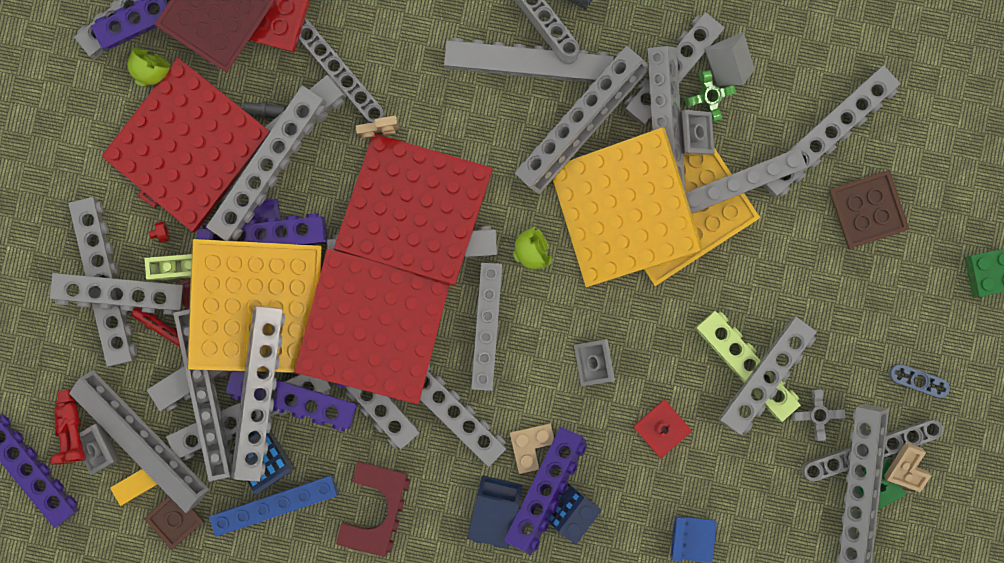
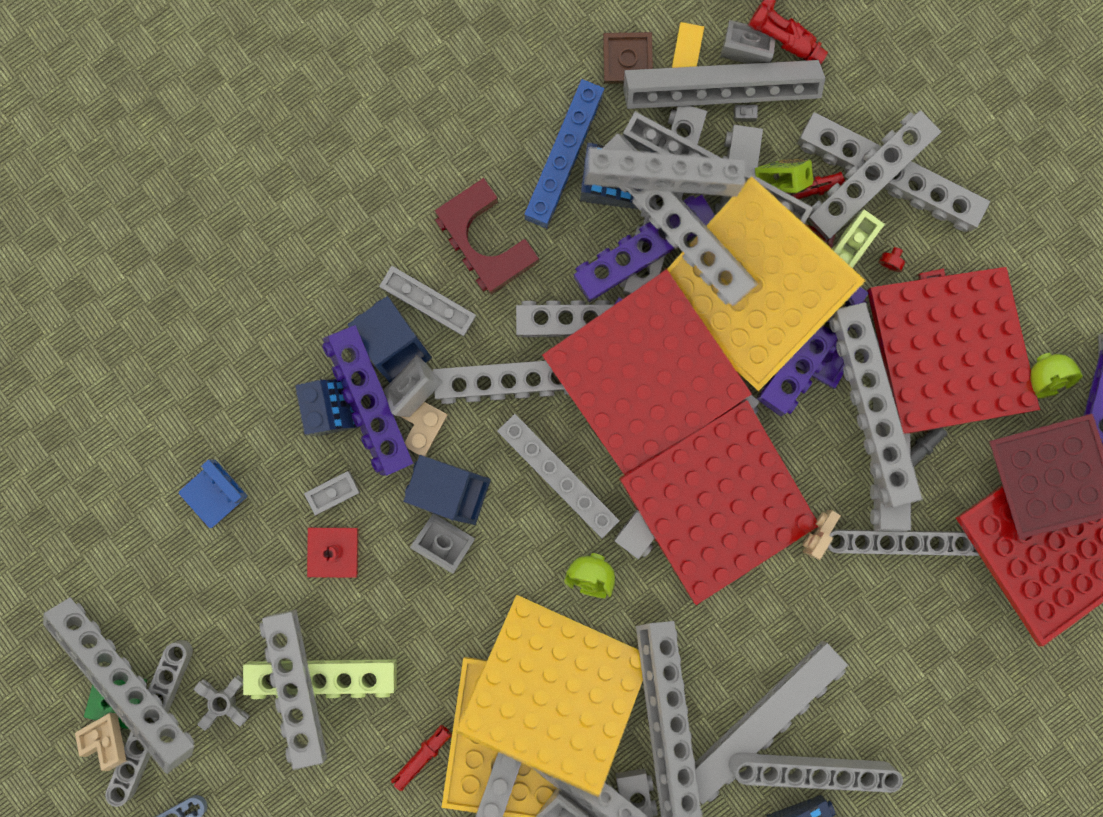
camera: 135 degrees right, 0 degrees up
none -> light grey plate [304,471,360,515]
none -> light grey plate [379,266,476,337]
none -> light grey slope [384,355,442,417]
none -> red pin [391,725,452,791]
none -> dark blue slope [403,455,491,525]
none -> light grey brick [584,148,745,197]
none -> flat silver piece [734,105,758,122]
none -> lime torso [755,159,813,193]

